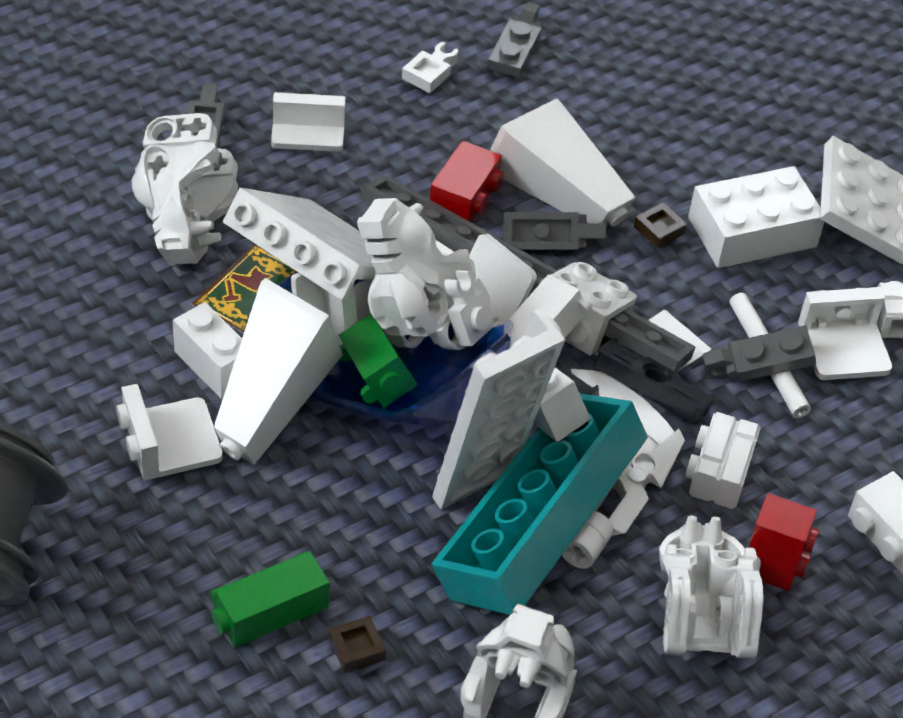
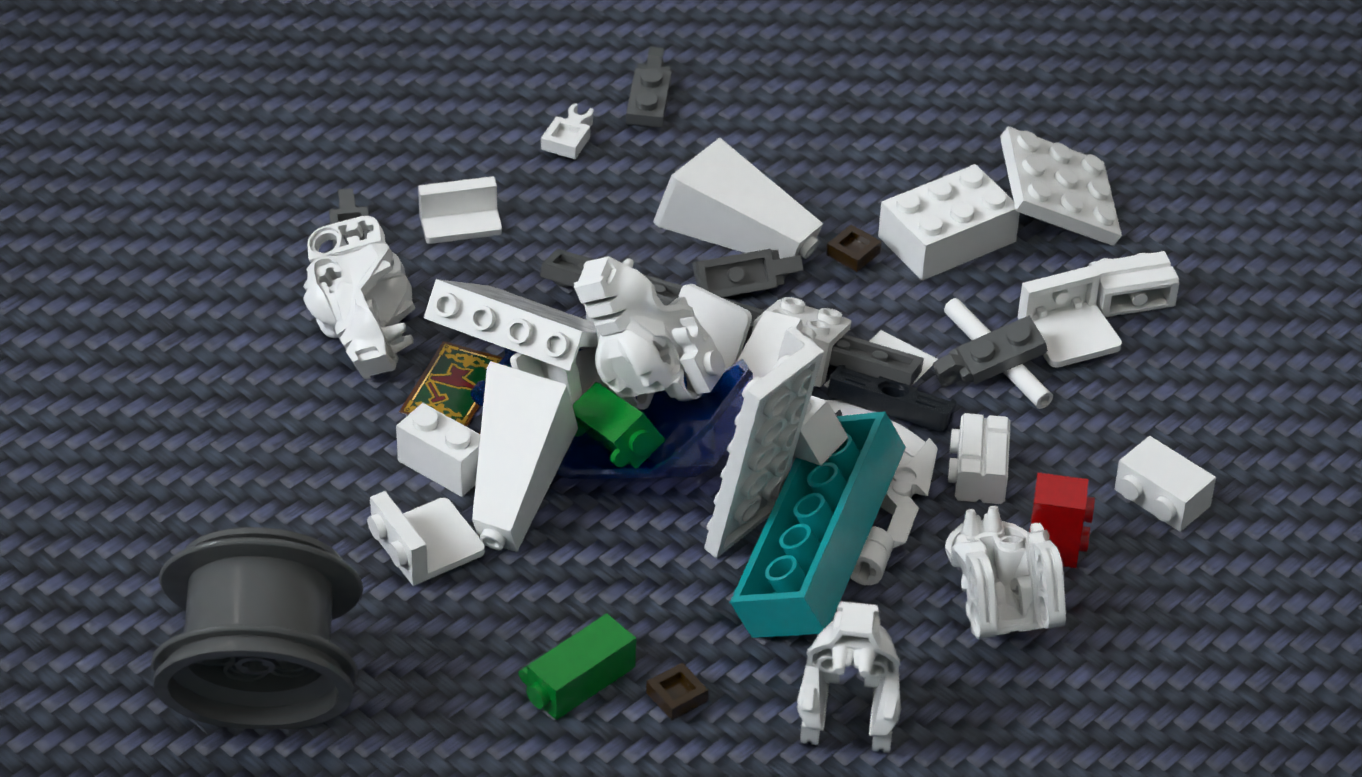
camera: 10 degrees left, 5 degrees down
brick [430,140,504,222] -> none

